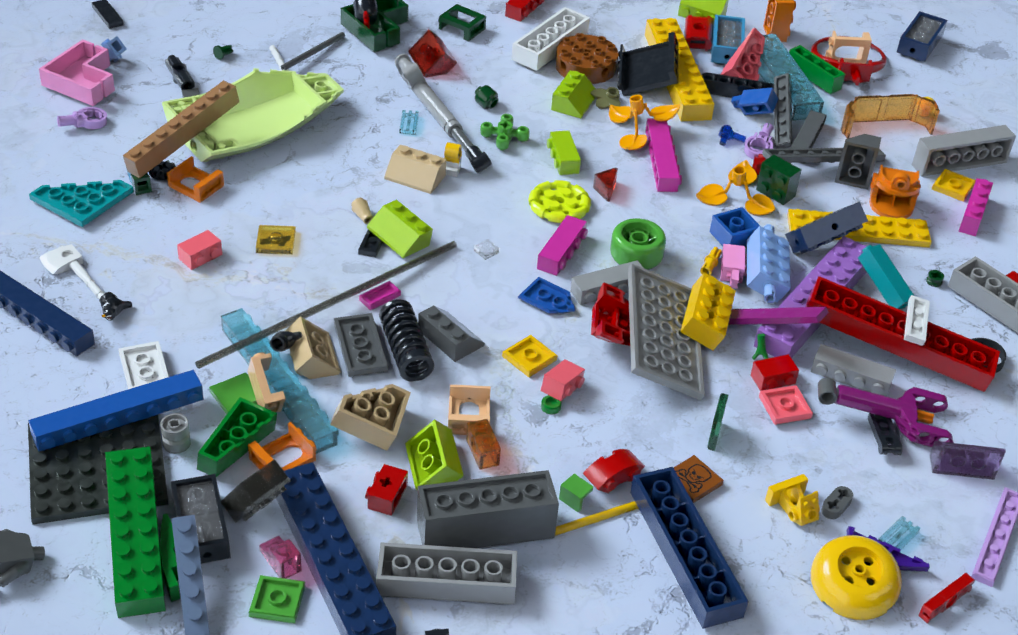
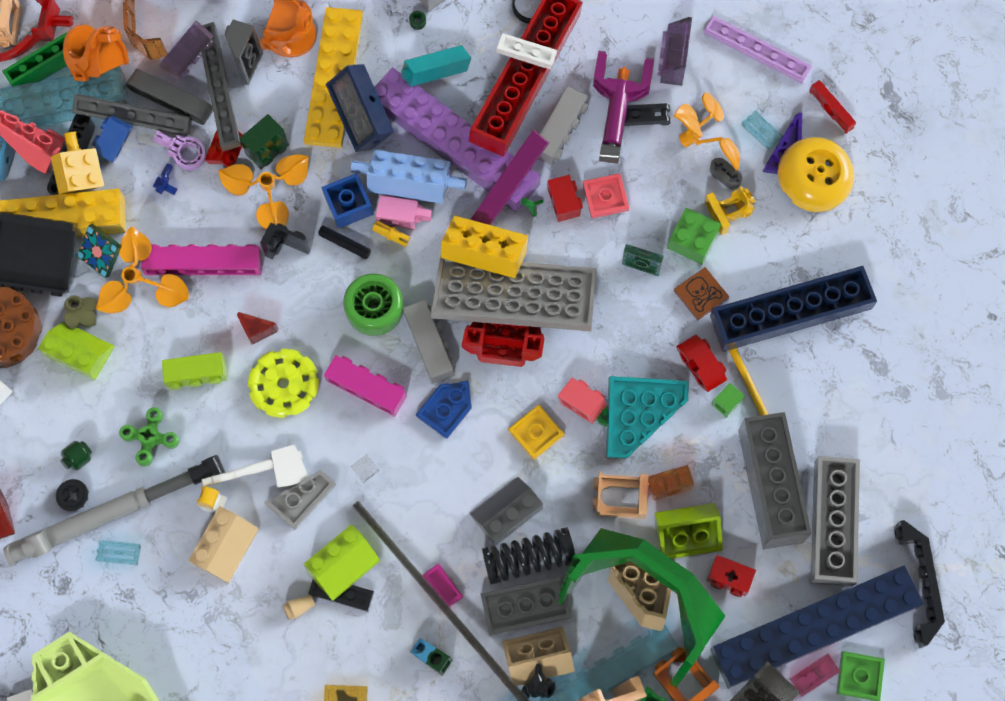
camera: 80 degrees left, 30 degrees up
none -> yellow brick [51,132,104,194]
none -> black gear [56,479,89,511]
none -> orange animal [63,24,129,82]
none -> tile [77,224,122,278]
none -> clear purple slope [159,21,214,79]
none -> white piece [201,445,308,487]
none -> black bracket [260,222,310,260]
none -> light grey wing [264,470,336,530]
none -> black axle [318,225,371,259]
none -> leg [410,638,453,676]
none -> green panel [558,528,725,688]
none -> teal plate [606,376,689,459]
none -> bright green brick [667,208,721,265]
none -> light orange plant [673,92,740,172]

